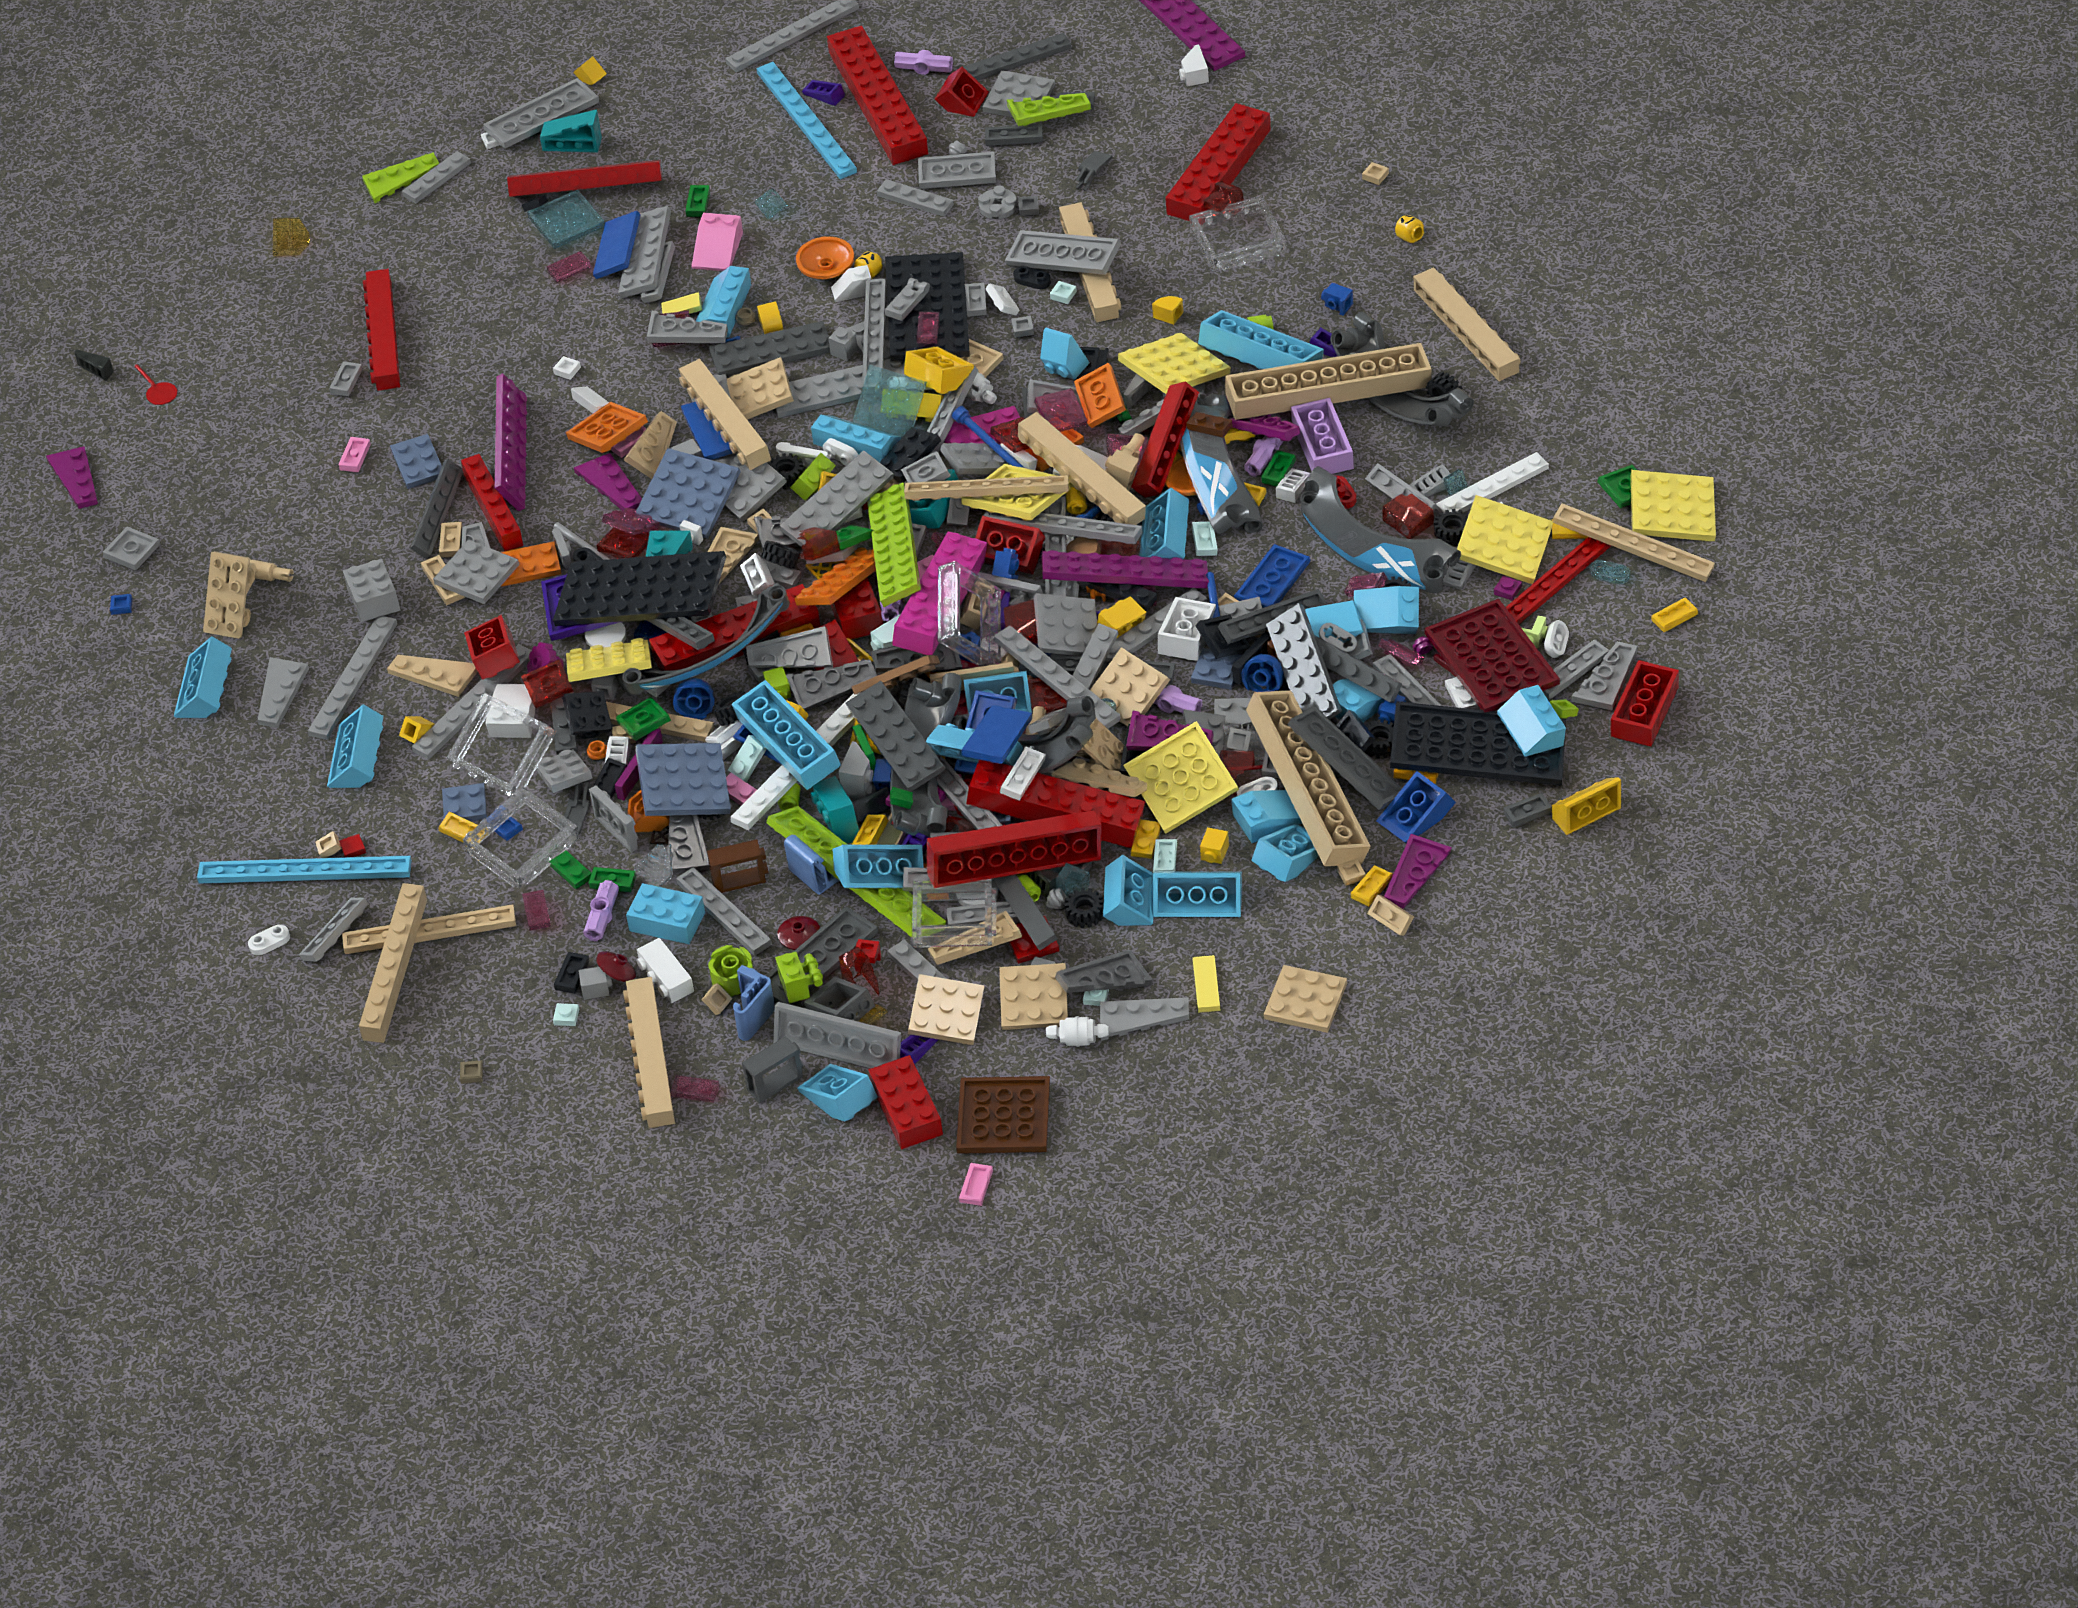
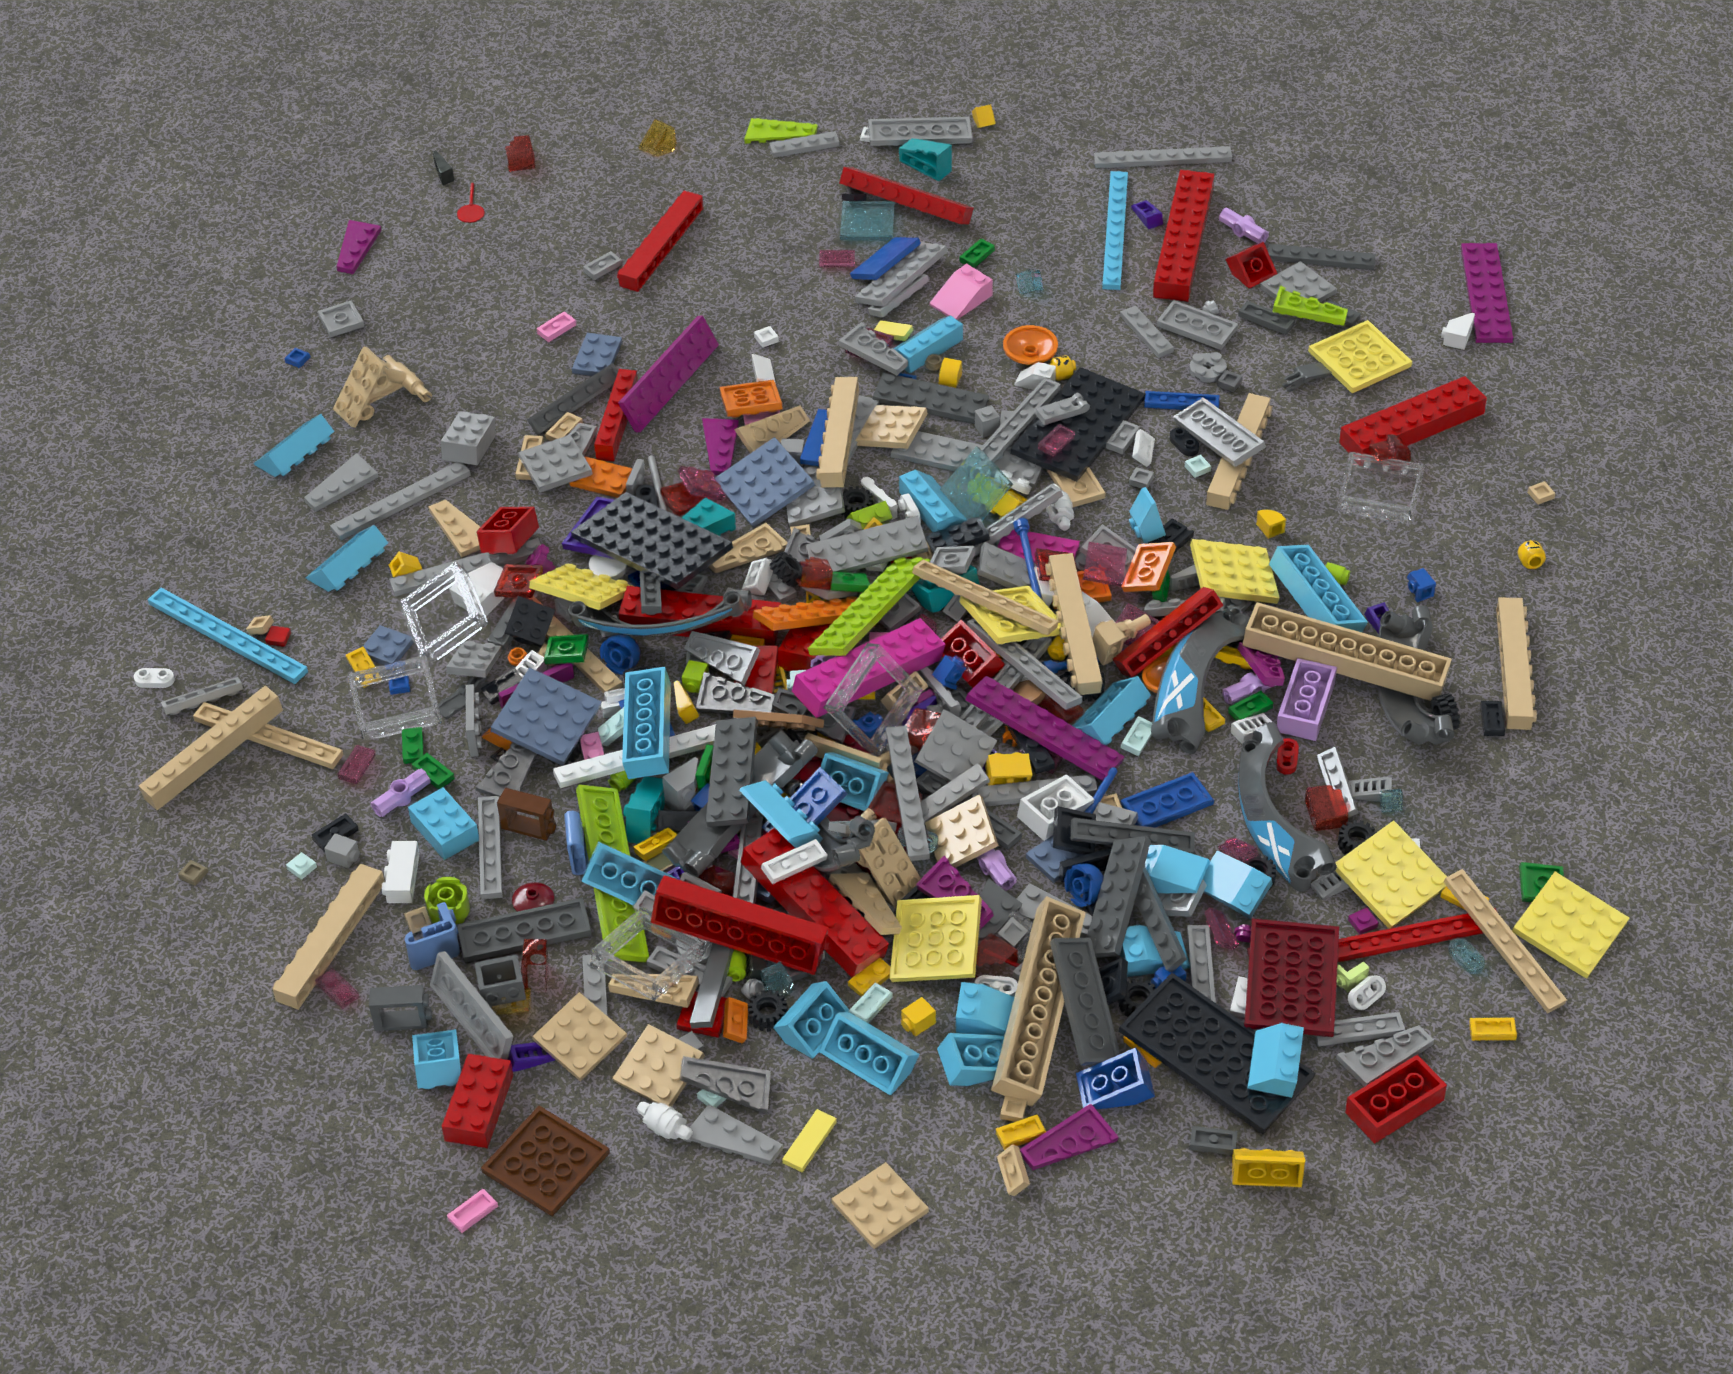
camera: 30 degrees right, 0 degrees up
dark red dish [596,951,636,982] -> none
clear hinge [634,844,673,887] -> none
white plate [680,520,703,545] -> none
lime brick [775,952,823,1003] -> none
red panel [853,939,881,972] -> none
green tile [890,787,913,809] -> none
yellow slope [904,347,974,394] -> none
blue tile [962,705,1032,764] -> none
reddish brown plate [1187,412,1233,437] -> none
light grey beam [1319,623,1357,653] -> none
white plate [1436,452,1549,514] -> none
lime plate [1550,699,1579,719] -> none
none -> clear red piece [505,135,536,172]
none -> orange plate [723,997,748,1044]
none -> light grey plate [819,518,862,541]
none -> blue tile [1144,391,1220,410]
none -> light yellow plate [1308,320,1412,393]
none -> black plate [1480,701,1505,736]

